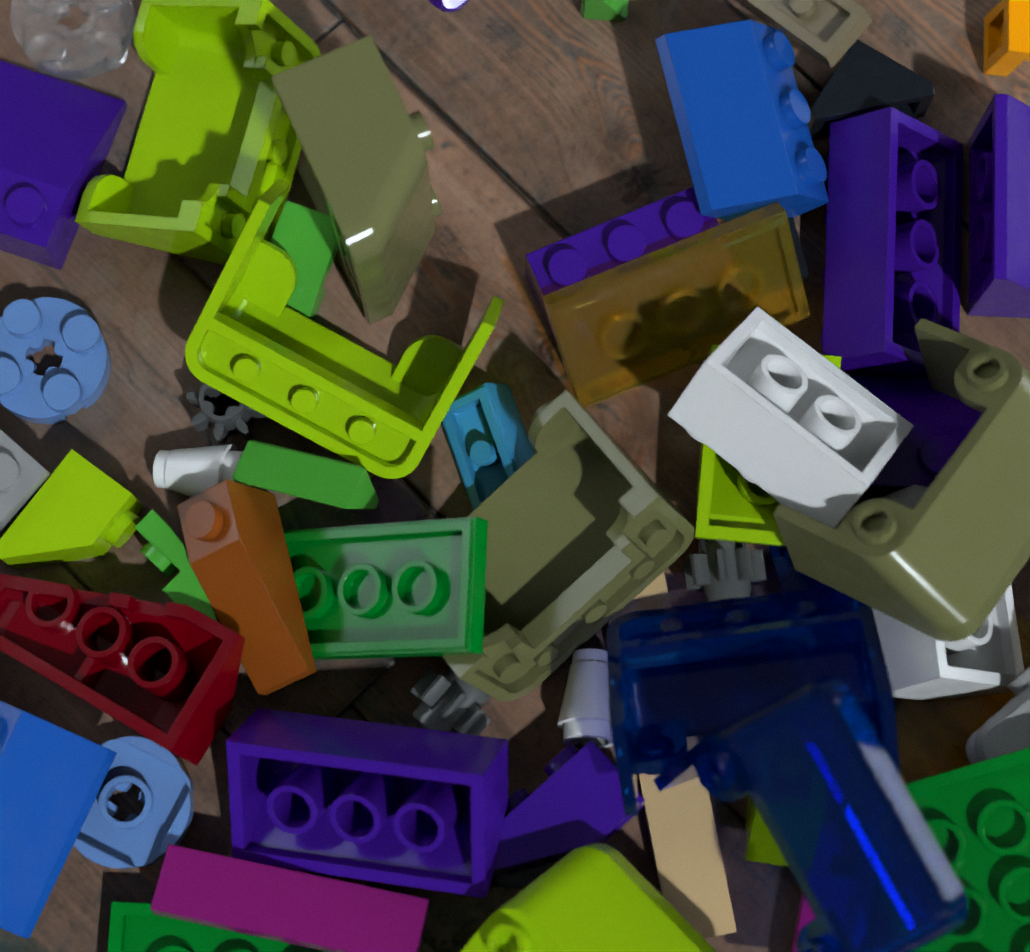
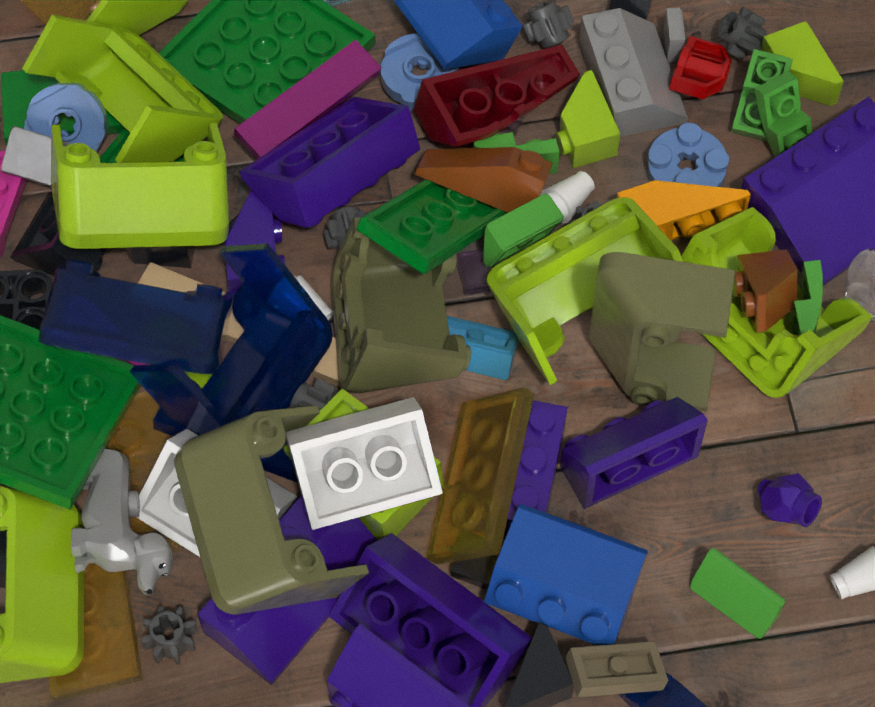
camera: 125 degrees right, 15 degrees down
none -> dark purple slope [560,396,708,509]
none -> light orange slope [616,180,751,241]
none -> dark orange slope [733,249,797,333]
none -> bright green slope [791,260,823,335]

